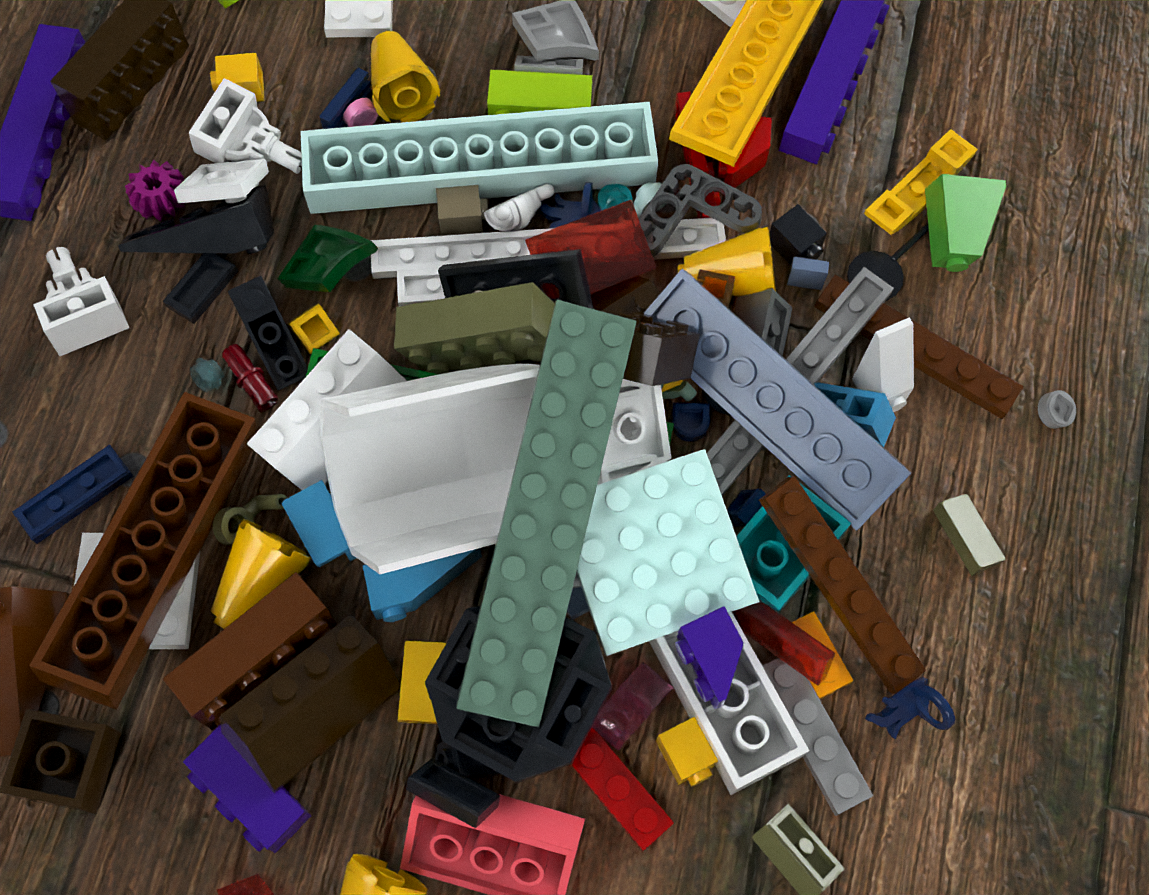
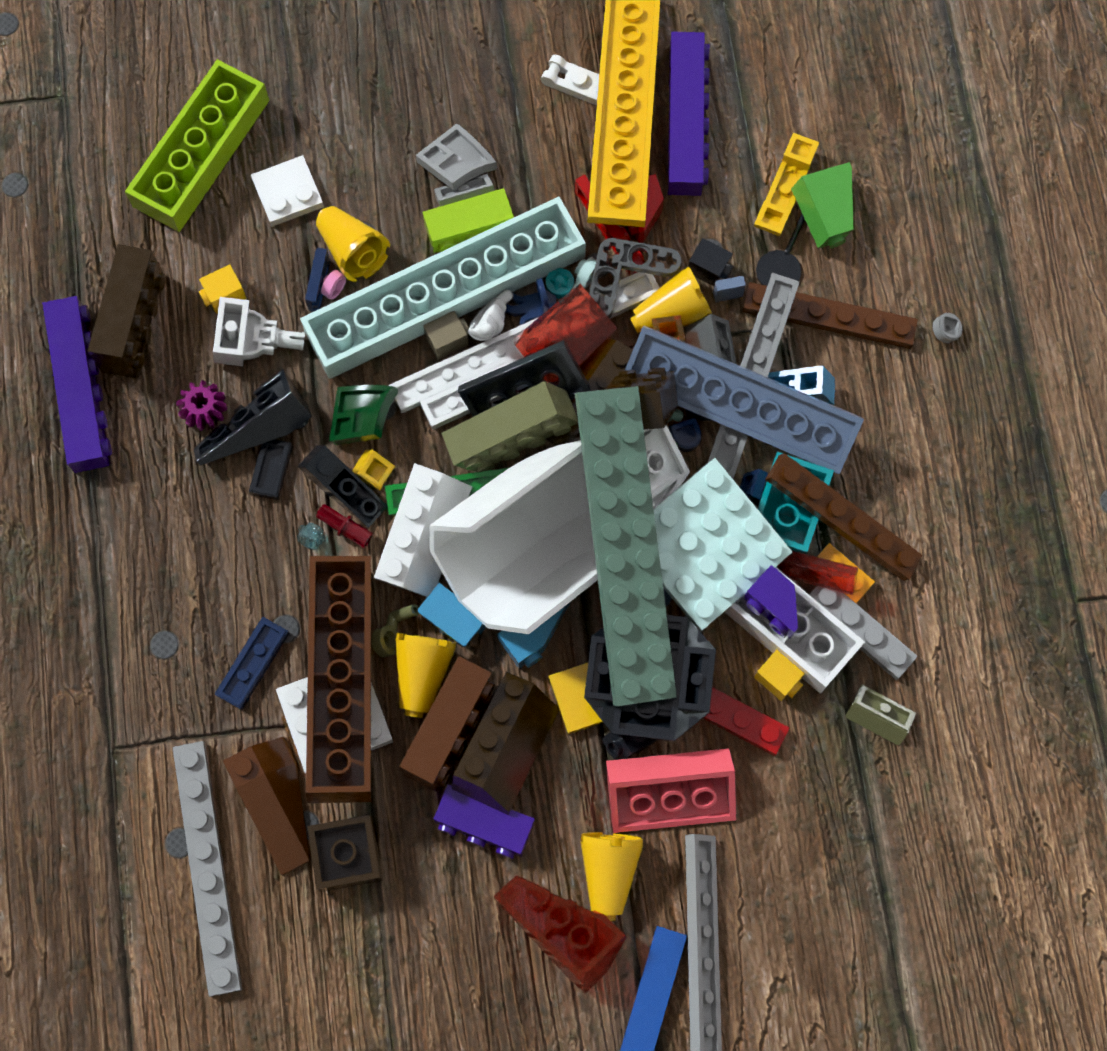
camera: 20 degrees left, 5 degrees up
white brick [33,247,129,356] -> none
white plate [174,159,269,203] -> none
black tile [406,758,501,829] -> none
clear pink slope [592,662,673,751] -> none
white slope [852,317,914,412] -> none
dark blue piece [865,677,955,739] -> none
slope [933,494,1006,576] -> none

